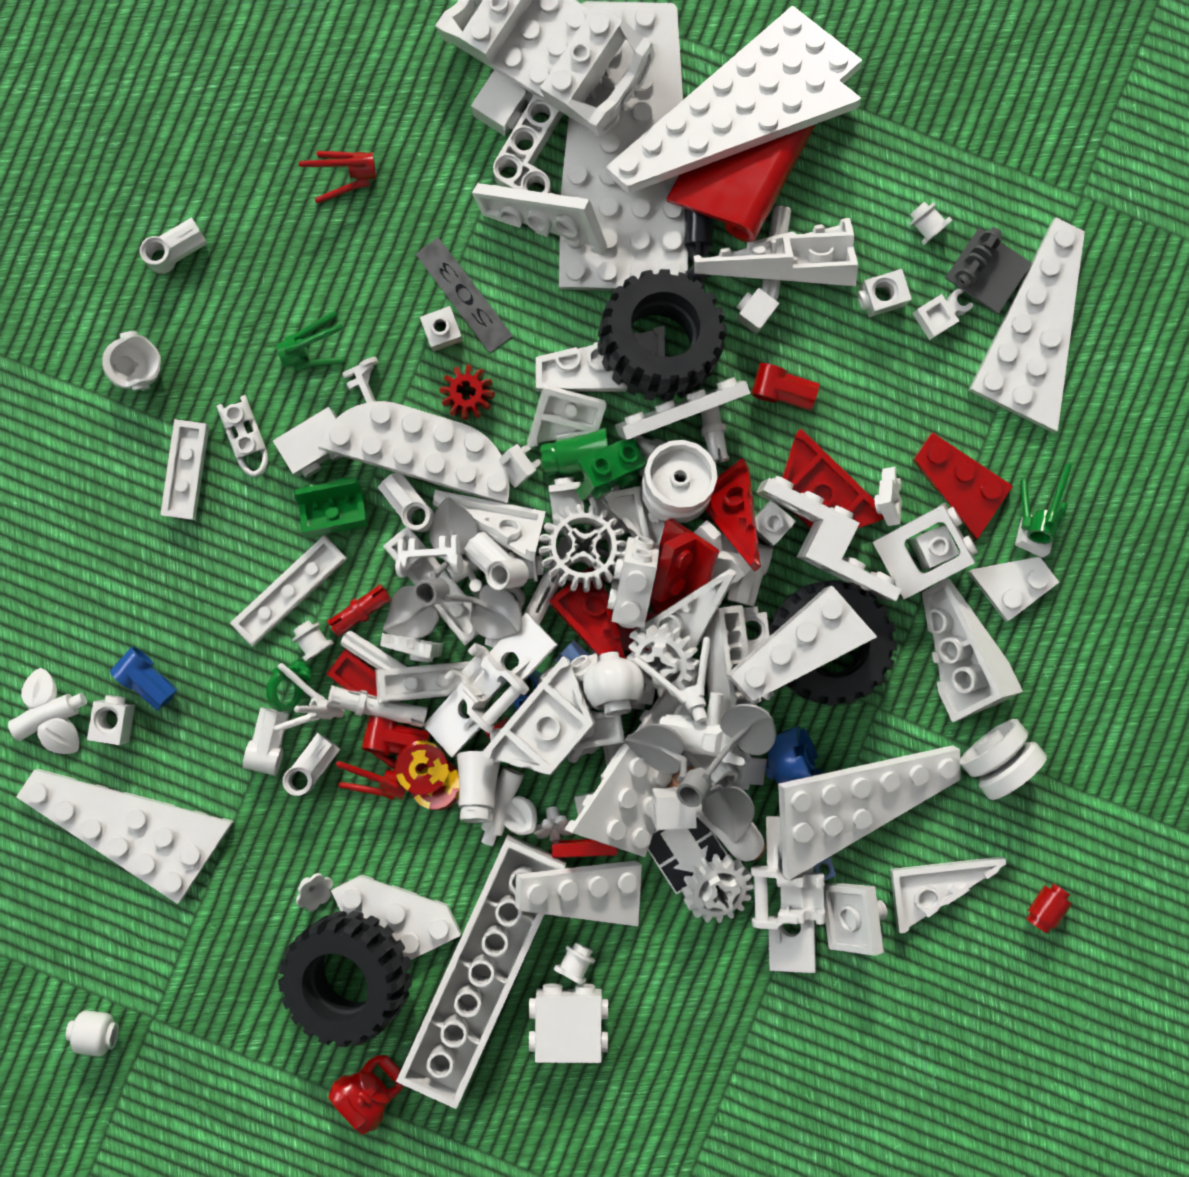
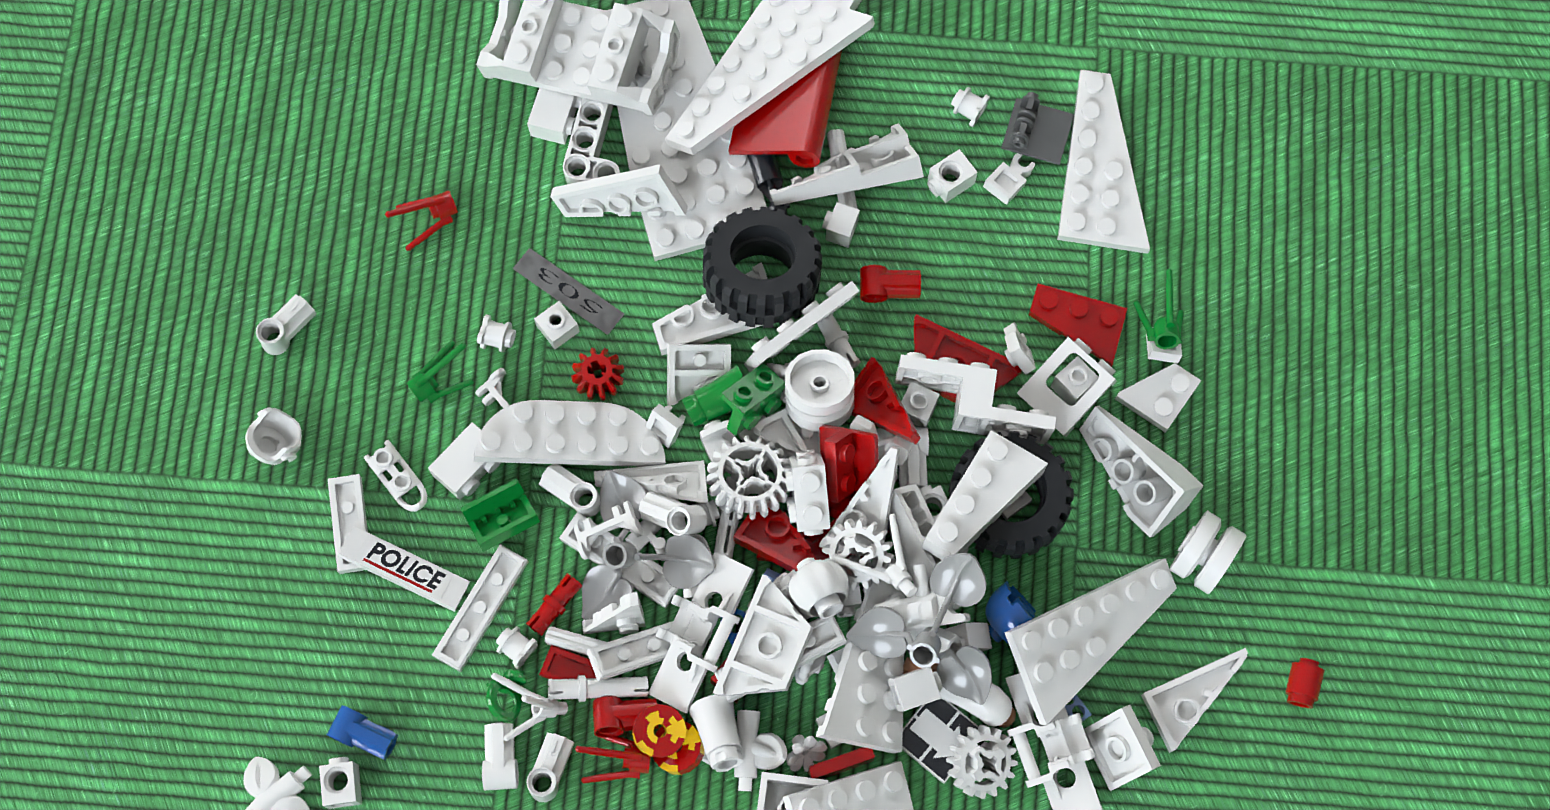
camera: 15 degrees left, 15 degrees down
none -> white tile [338,526,470,612]
none -> white brick [477,314,516,352]

